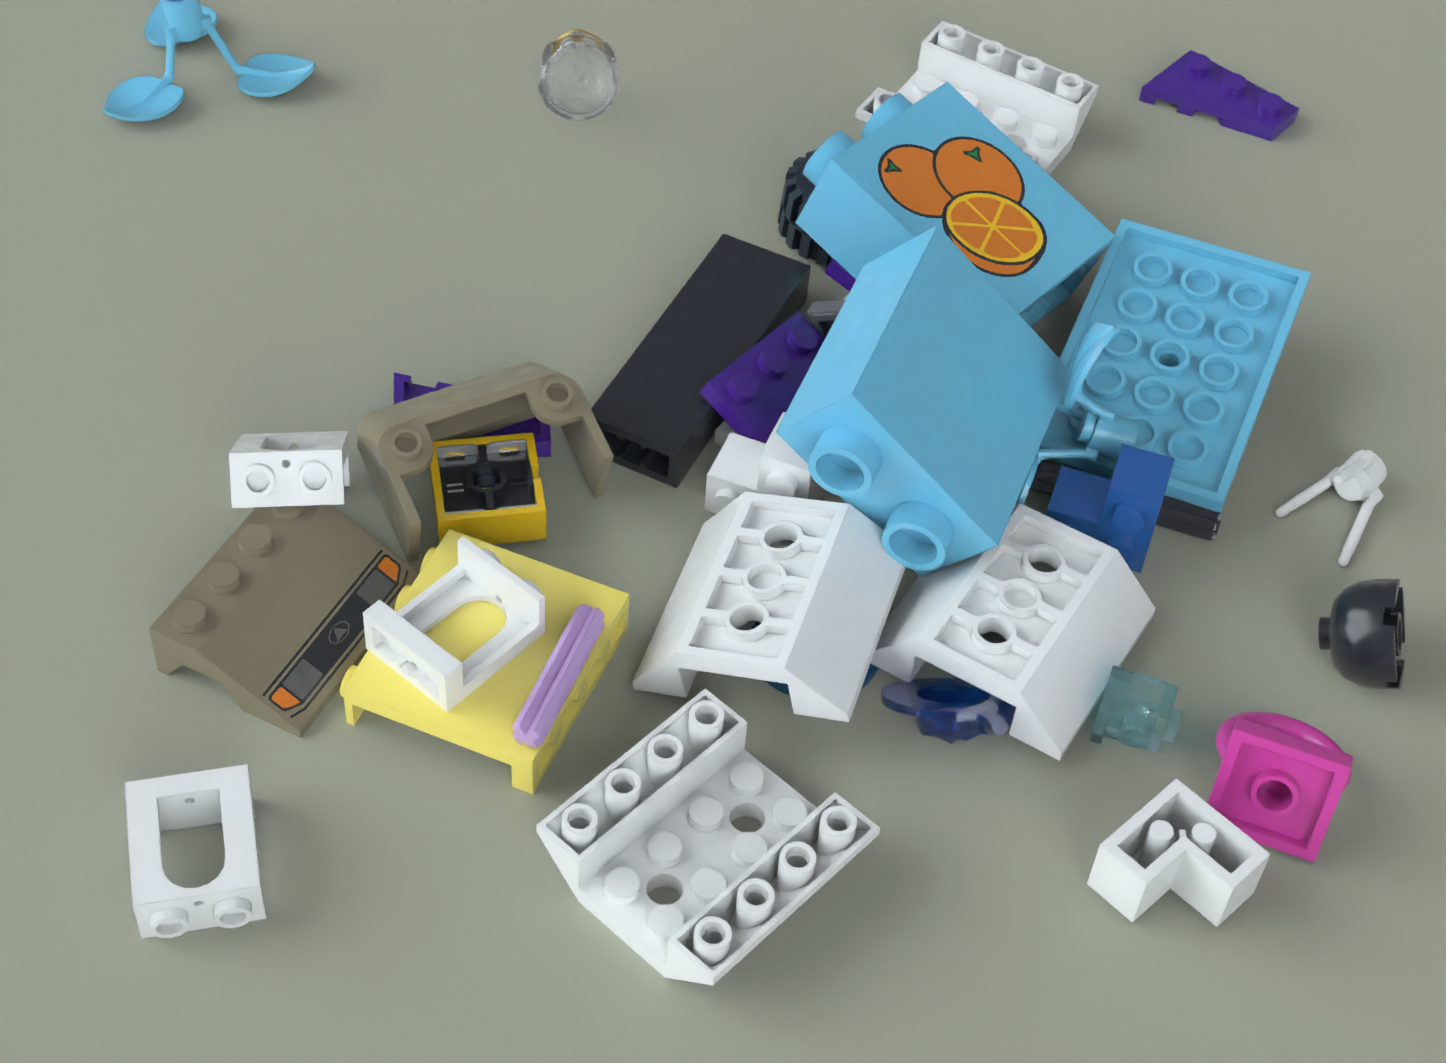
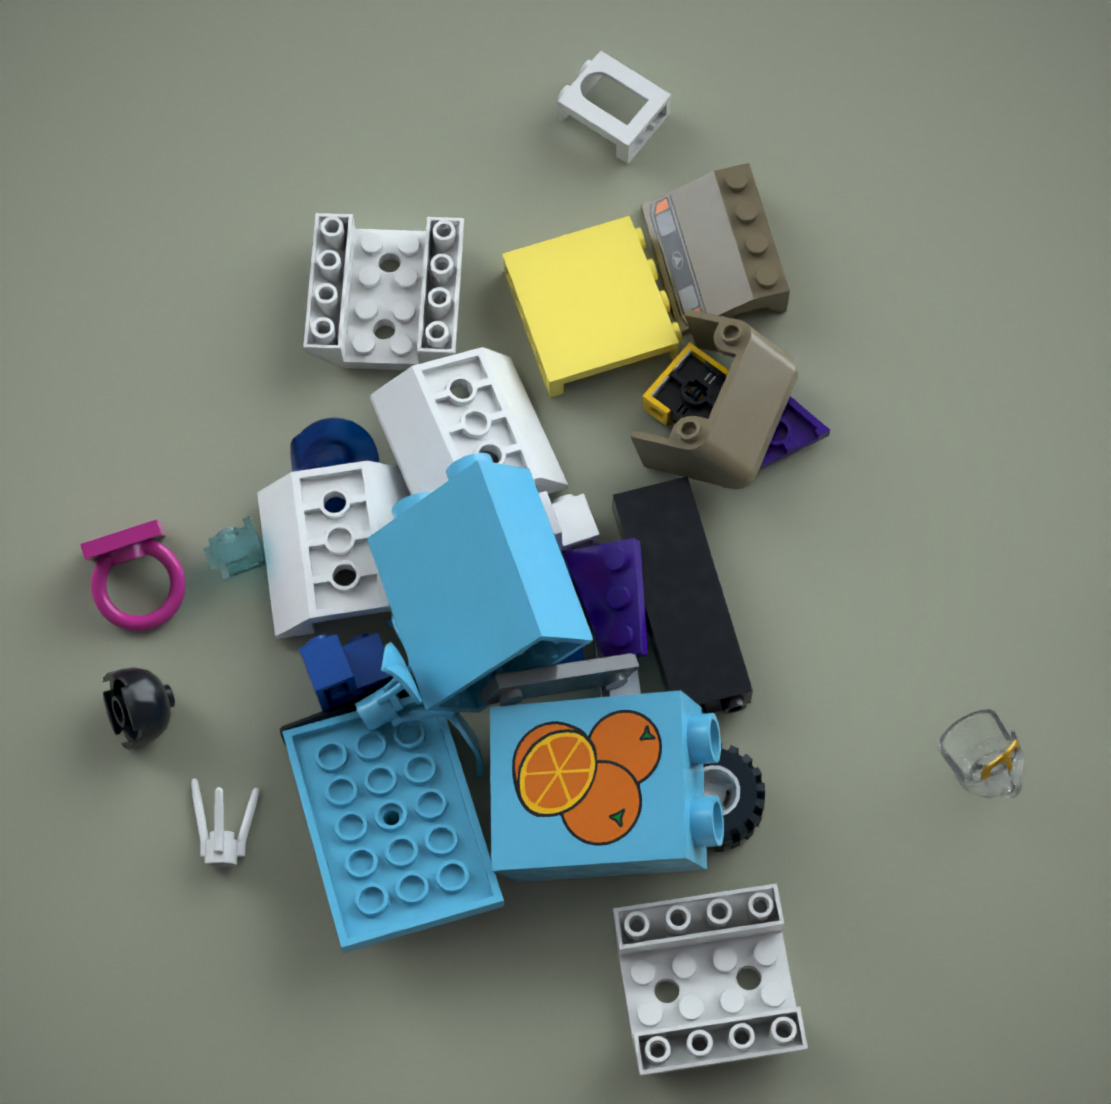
camera: 145 degrees right, 20 degrees up
white panel [229,431,351,508] -> none
white panel [363,536,545,712] -> none
lavender axle [513,604,604,748] -> none
white brick [1087,778,1271,927] -> none

